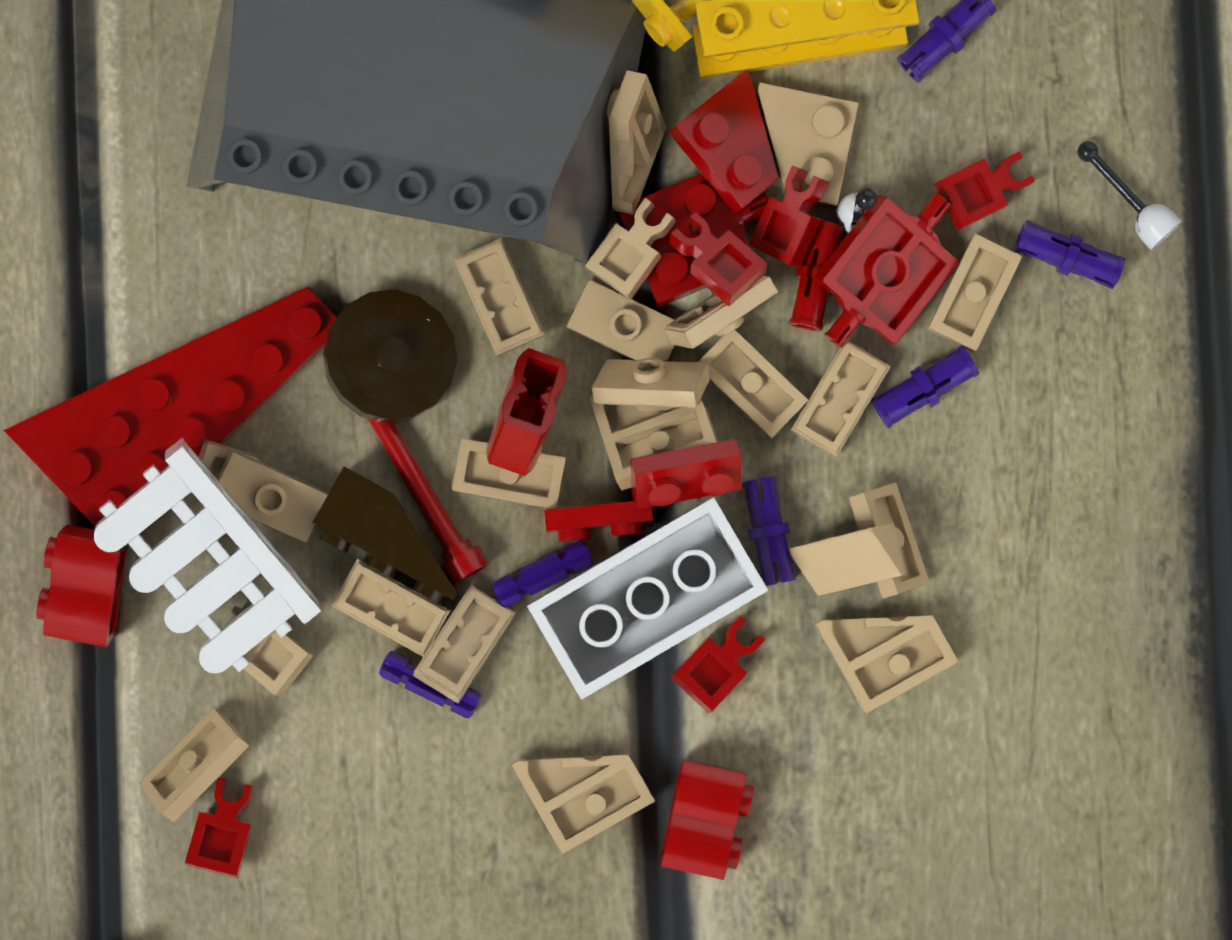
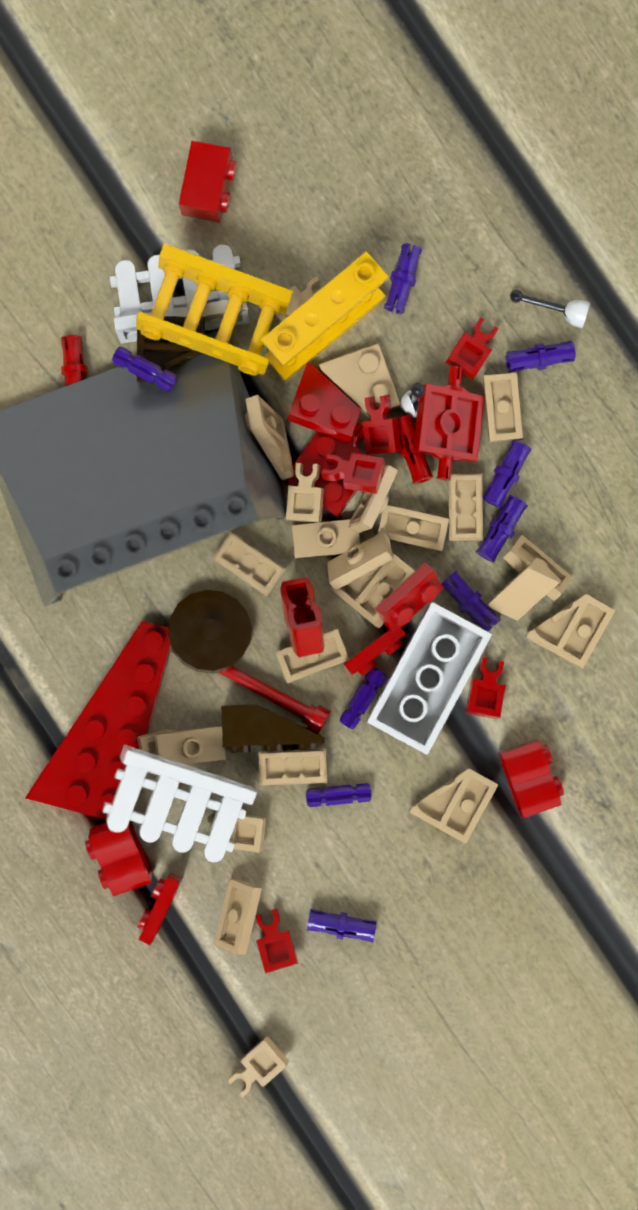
camera: 20 degrees left, 0 degrees up
tan plate [413,585,516,704] -> none
none -> red plate [137,872,183,946]
none -> dark purple pin [307,909,377,943]
none -> dark purple pin [476,495,528,563]

